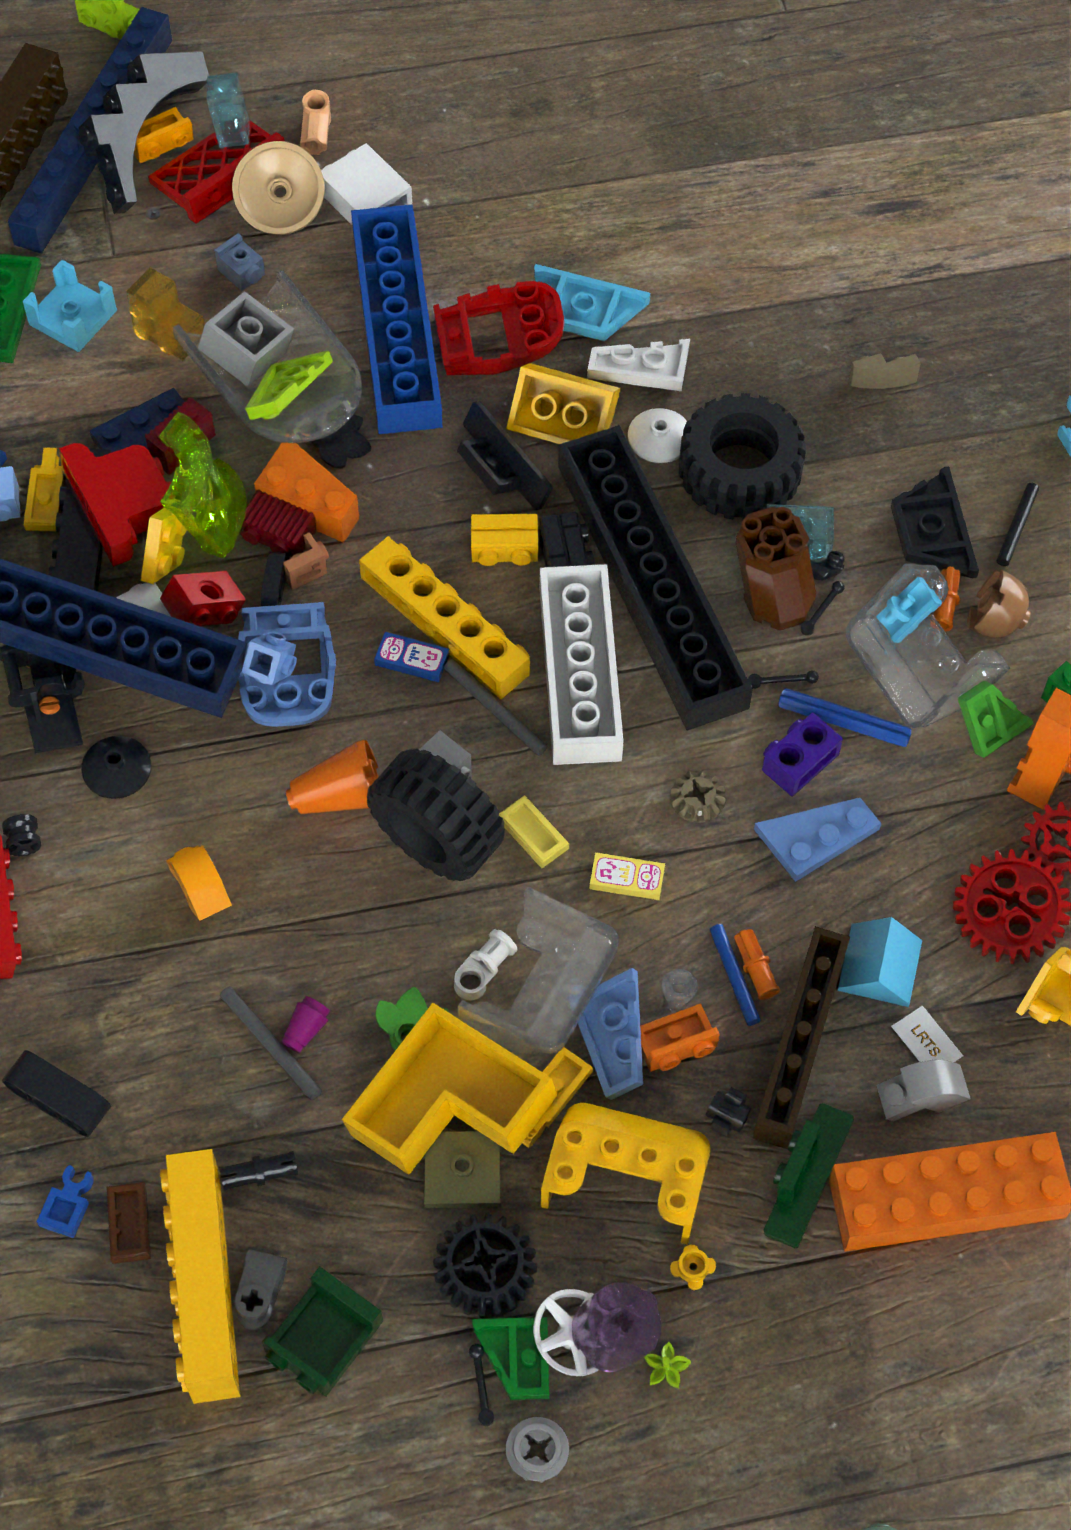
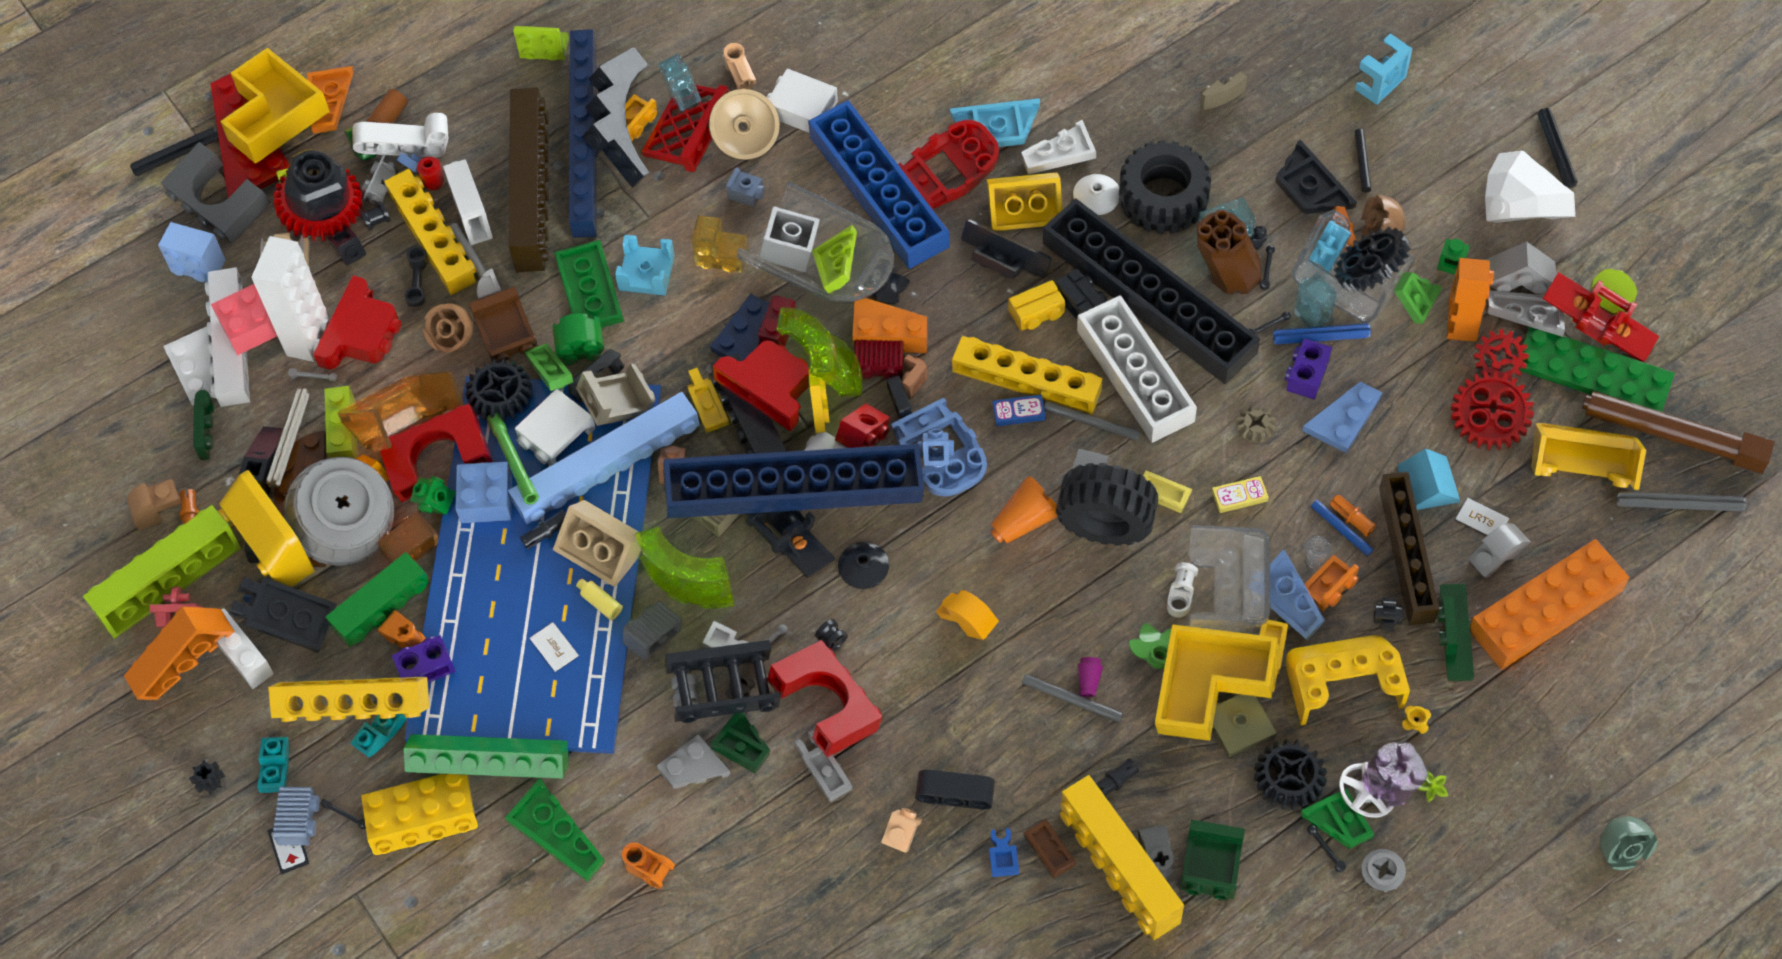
camera: 20 degrees left, 0 degrees up
none -> clear light blue brick [1294,273,1337,327]
none -> black gear [1334,227,1411,292]

